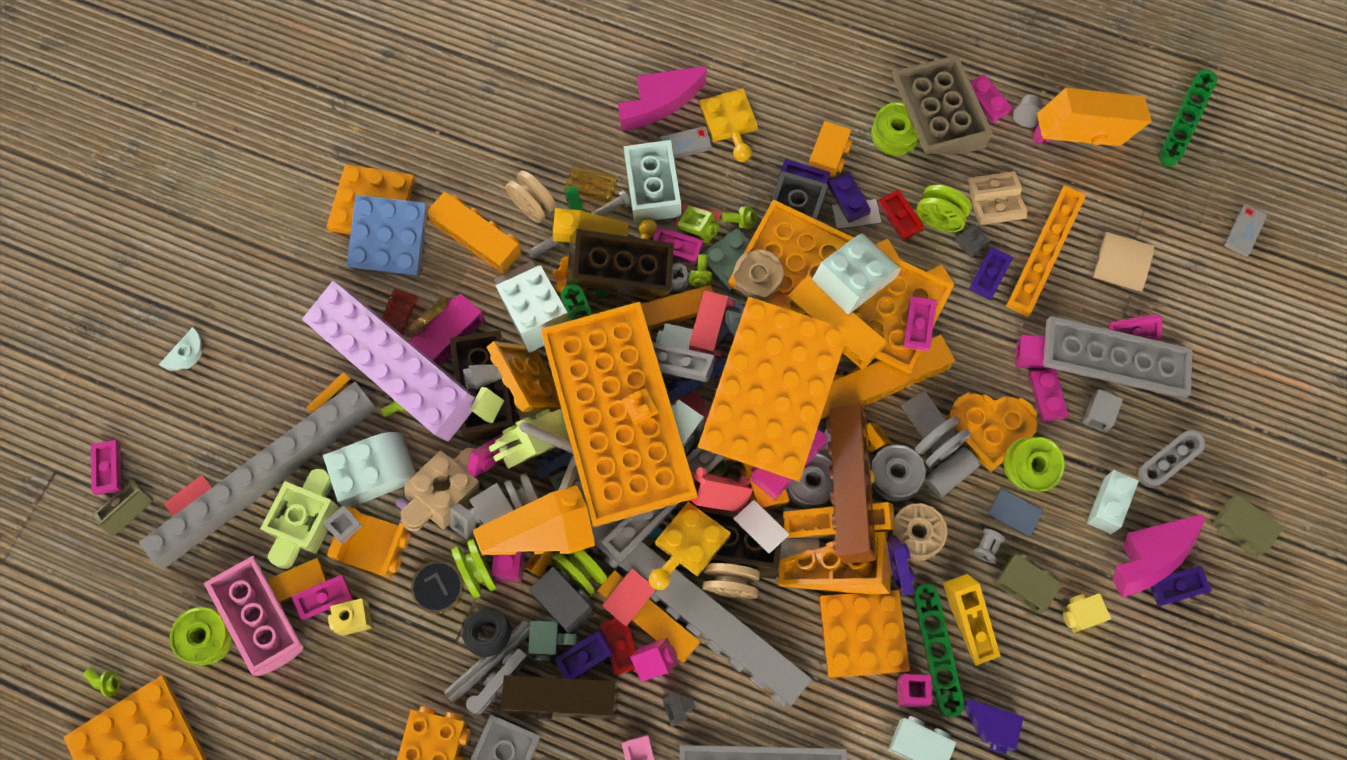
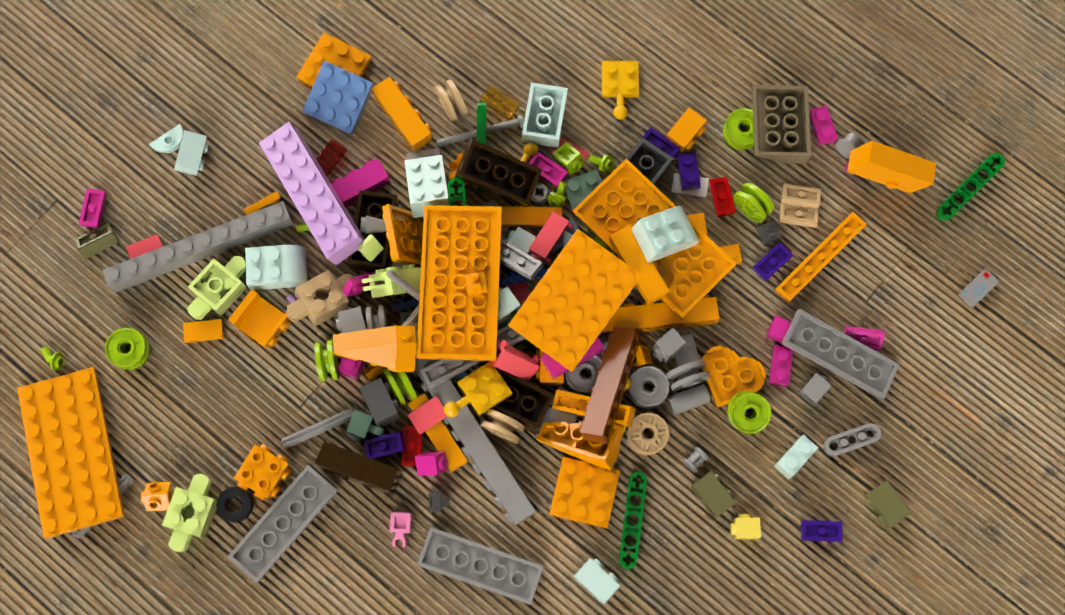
camera: 15 degrees right, 5 degrees up
bright pink brick [204,556,303,676] -> none
dark pink plate [291,574,354,621] -> none
light grey plate [323,505,363,544] -> none
light yellow brick [328,598,373,636] -> none
clear yellow tile [407,296,449,335] -> none
black tile [411,561,465,614] -> none
light grey plate [450,503,476,540] -> none
black tyre [462,608,511,657] -> none
light grey plate [466,648,530,715] -> none
yellow slope [553,208,629,243] -> none
dark pink slope [618,66,707,131] -> none
light grey tile [660,126,711,159] -> none
white sticker [733,500,790,553] -> none
tan tile [734,249,784,299] -> none
dark purple plate [886,535,915,596] -> none
dark pink brick [897,674,932,708] -> none
dark pink plate [903,296,937,352] -> none
yellow slope [943,574,1001,666] -> none
dark purple slope [964,699,1024,754] -> none
sand blue sticker [988,488,1043,536] -> none
tan slope [1092,232,1155,292] -> none
dark pink slope [1113,514,1205,598] -> none
none -> light aqua brick [174,130,209,176]
none -> light grey brick [652,328,686,365]

